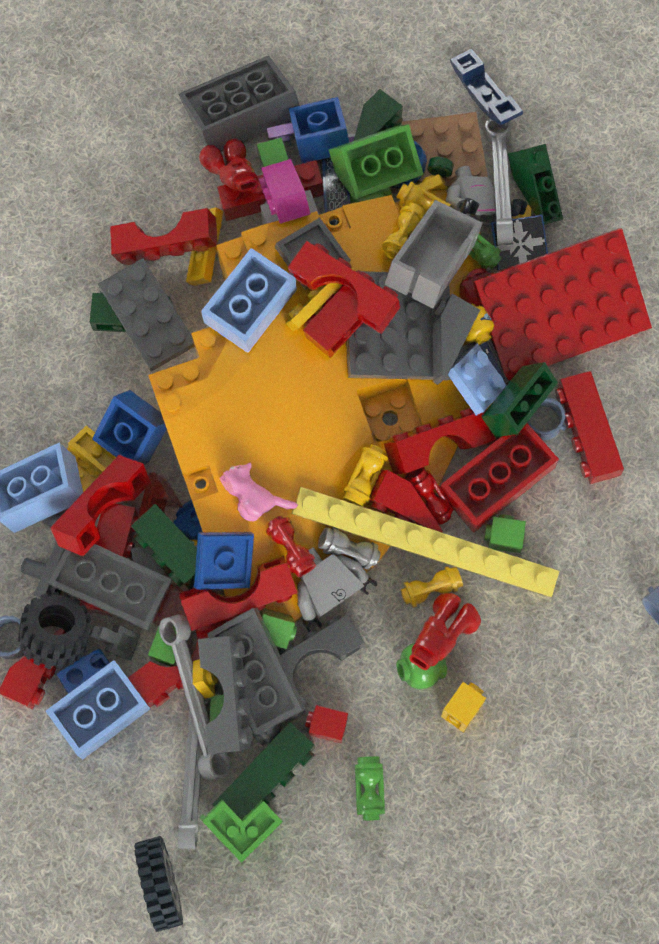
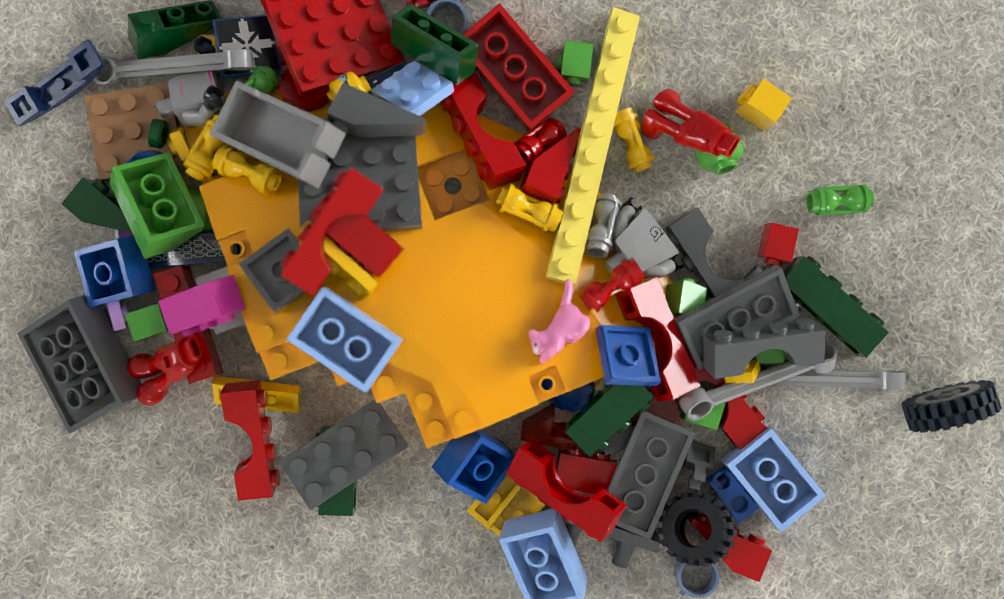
camera: 90 degrees left, 15 degrees up
bright green panel [199,800,283,863] -> none

